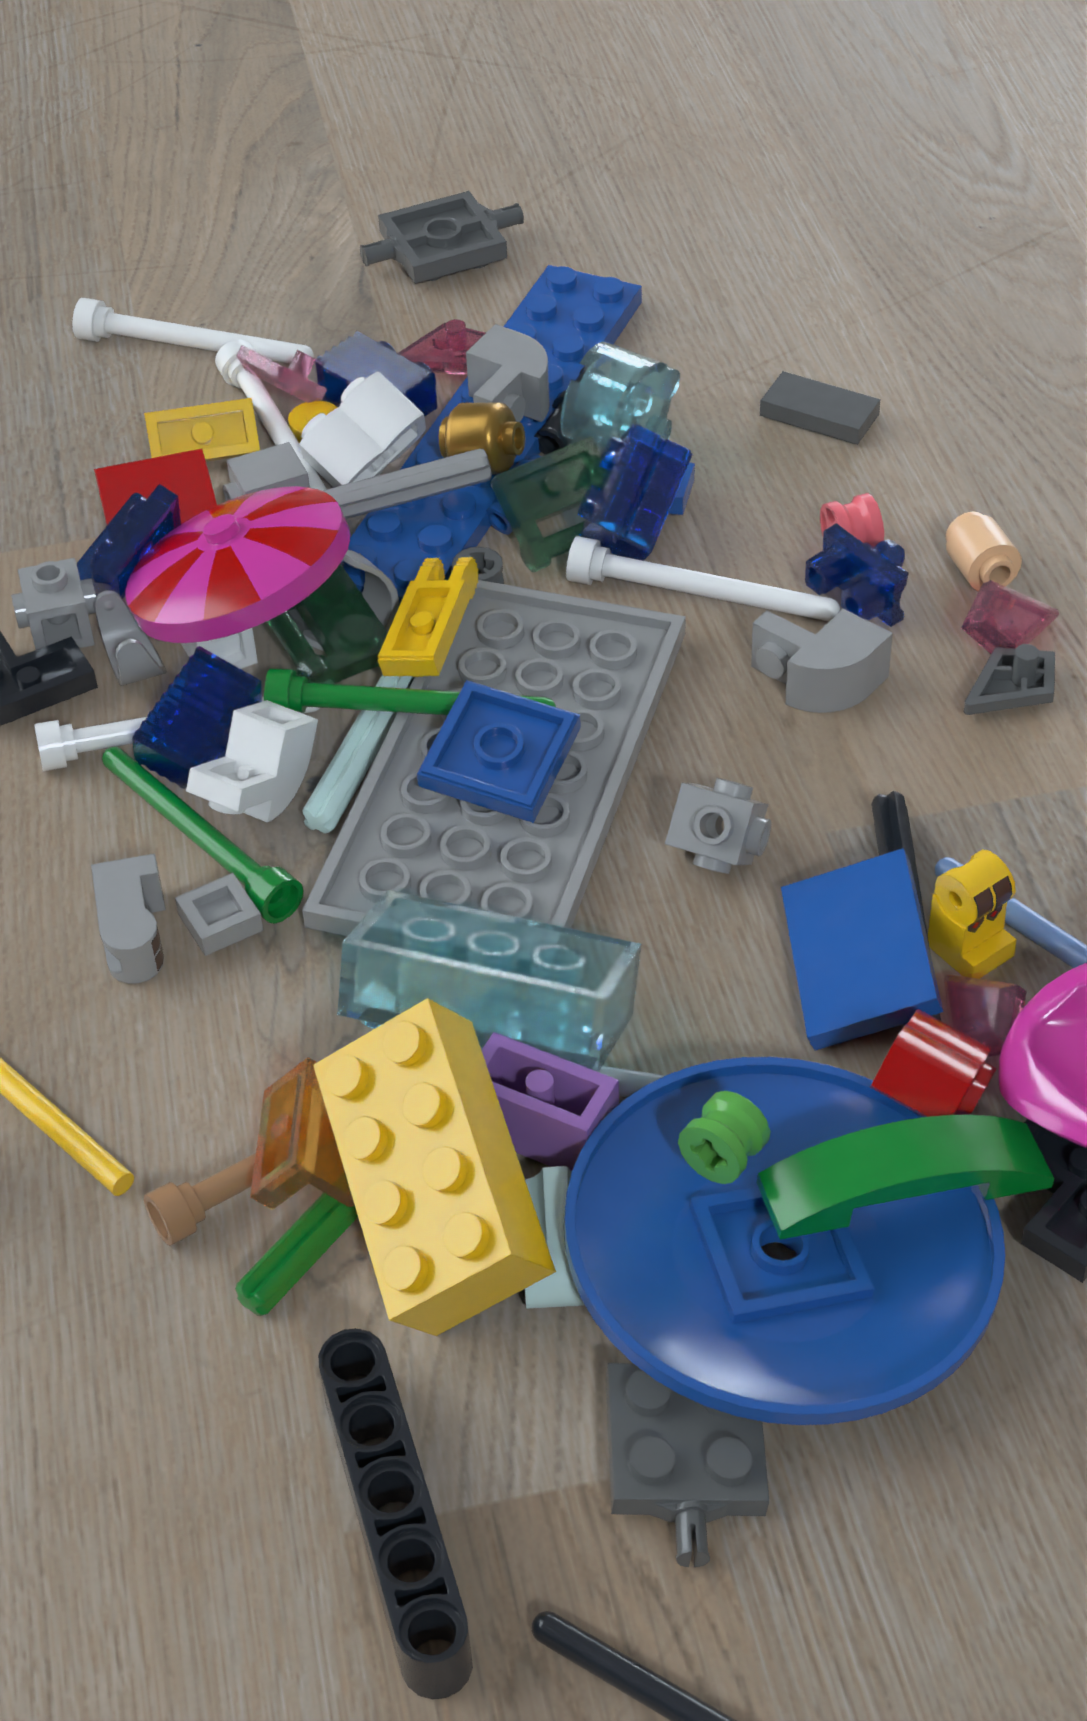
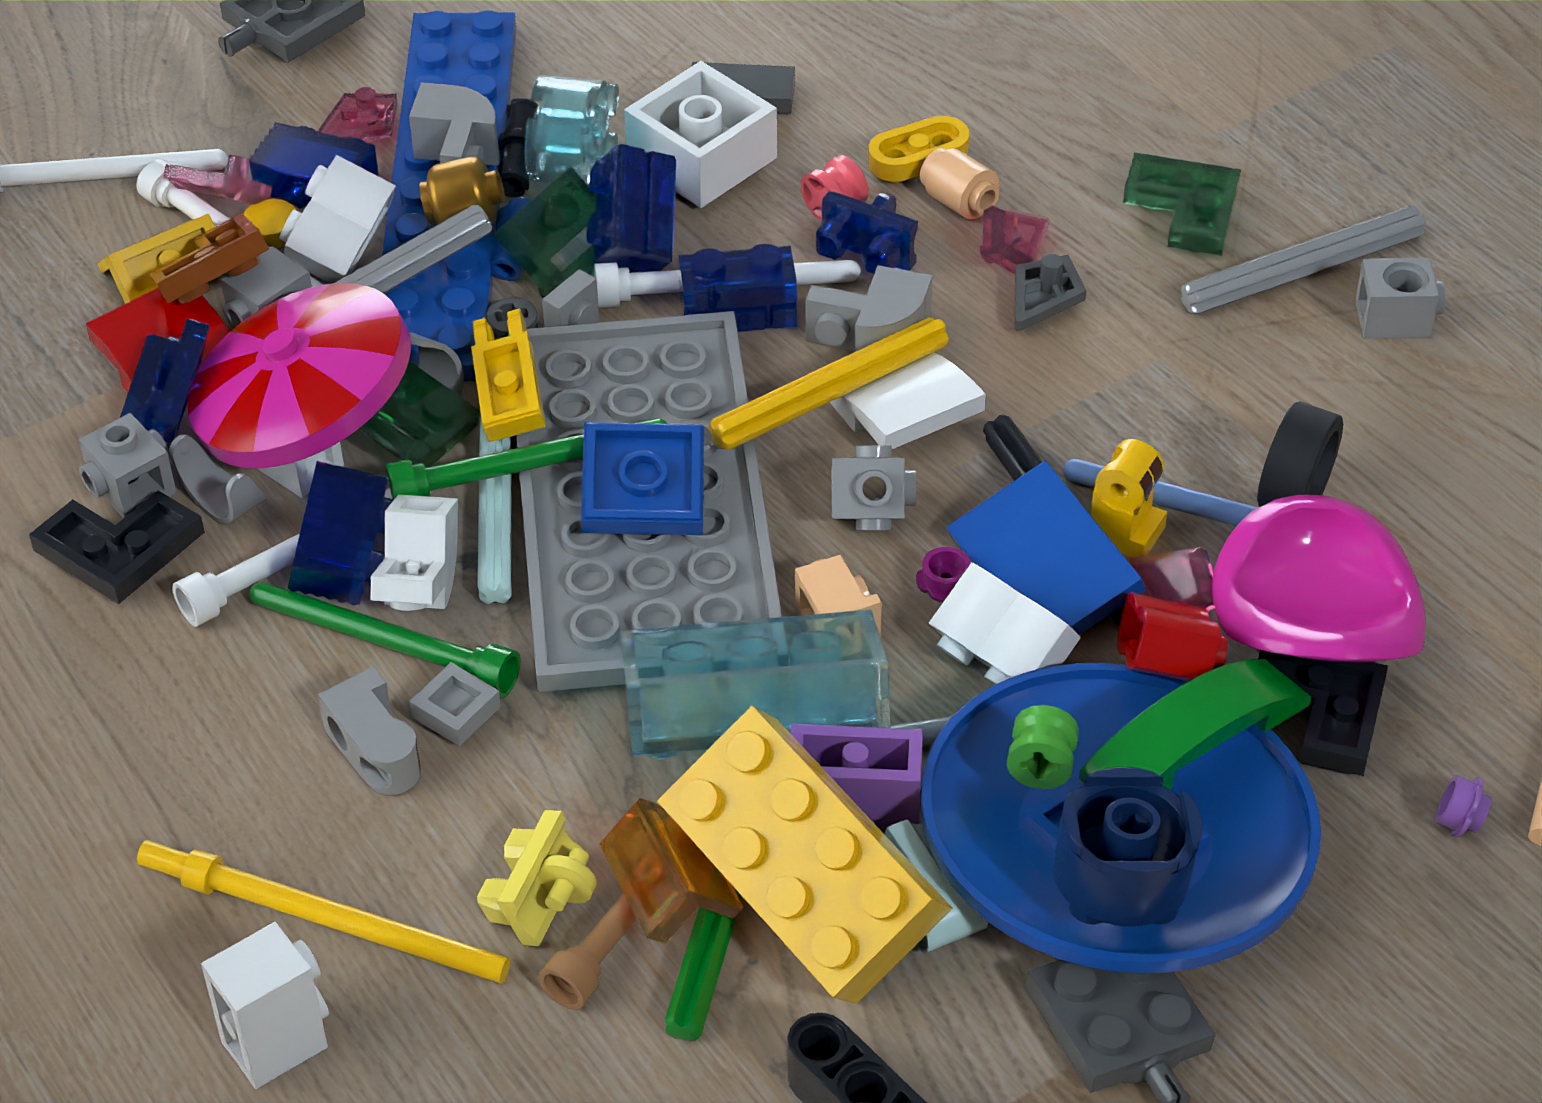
camera: 25 degrees left, 0 degrees up
none -> dark orange plate [150,213,269,304]
none -> light yellow hips [477,810,597,946]
none -> light grey plate [542,269,599,327]
none -> white brick [624,61,777,208]
none -> clear blue brick [678,244,797,332]
none -> yellow axle [708,317,949,450]
none -> light nougat brick [795,555,882,661]
none -> white slope [830,352,986,449]
none -> yellow plate [868,116,970,183]
none -> magenta plate [916,547,971,603]
none -> white brick [929,563,1081,685]
none -> dark blue brick [1053,767,1202,927]

